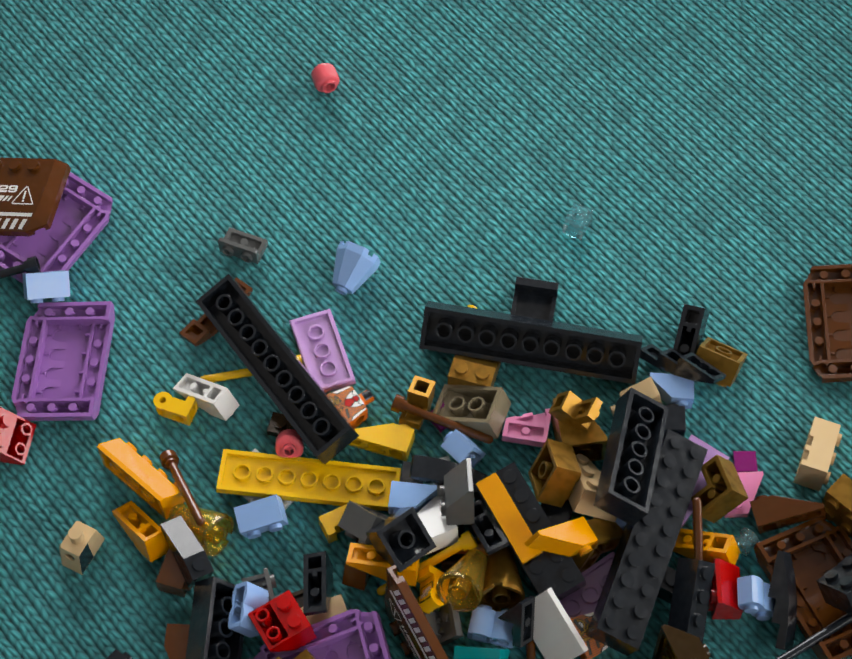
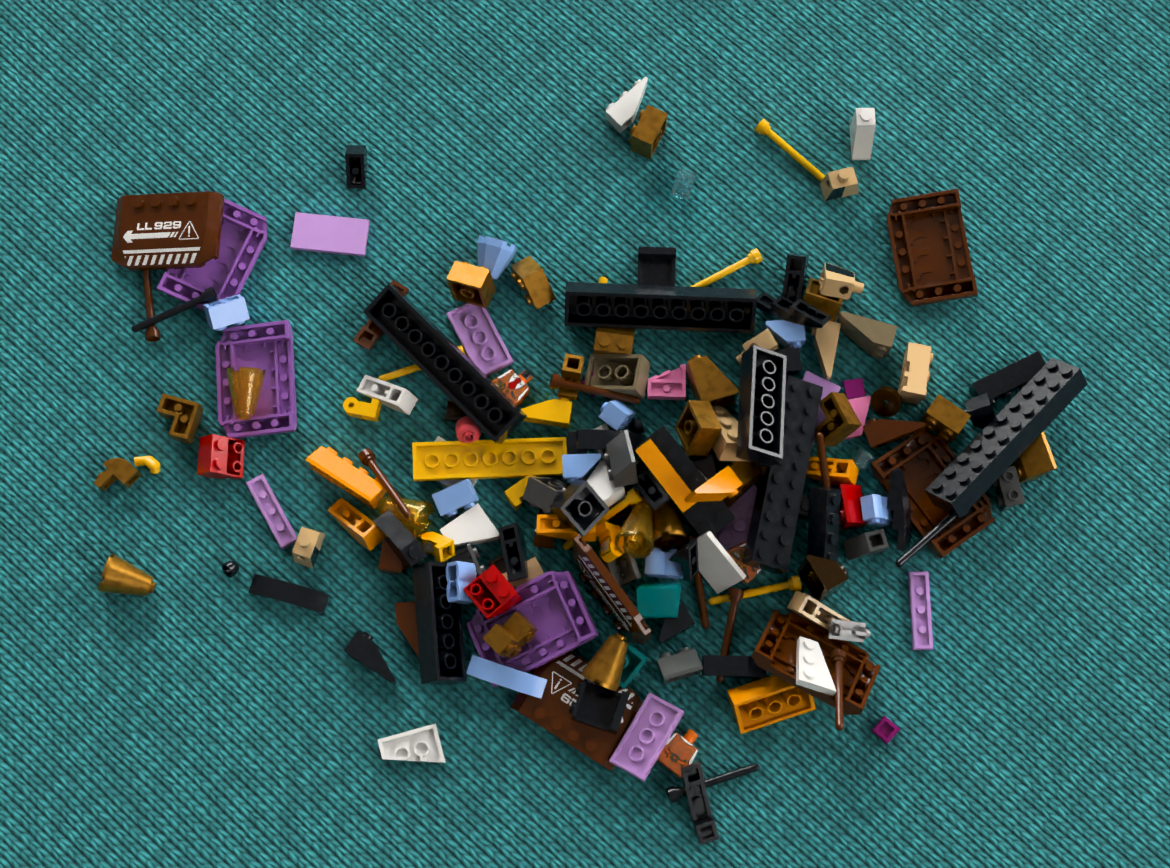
camera: 10 degrees left, 15 degrees up
dark grey bracket [218,227,268,264] -> none
coral head [311,63,340,93] -> none
pearl gold brick [548,391,603,430] -> none
none -> clear yellow cone [226,367,265,420]
none -> lavender tile [246,474,297,550]
none -> black slope [249,574,329,614]
none -> lavender tile [290,212,370,257]
none -> black slope [345,145,367,189]
none -> yellow leg [421,532,455,563]
none -> white slope [440,504,500,548]
none -> pearl gold brick [446,261,496,309]
none -> pearl gold brick [510,255,556,310]
none -> white slope [605,77,648,133]
none -> pearl gold brick [629,105,668,159]
none -> black hinge [629,418,645,434]
none -> yellow piece [690,248,763,287]
none -> yellow piece [754,119,825,182]
none -> tan slope [811,321,841,381]
none -> tan torso [819,262,864,300]
none -> tan torso [820,167,859,201]
none -> dark tan slope [836,311,897,359]
none -> dark grey slope [843,529,889,561]
none -> white slope [849,108,876,160]
none -> dark brown piece [871,386,902,417]

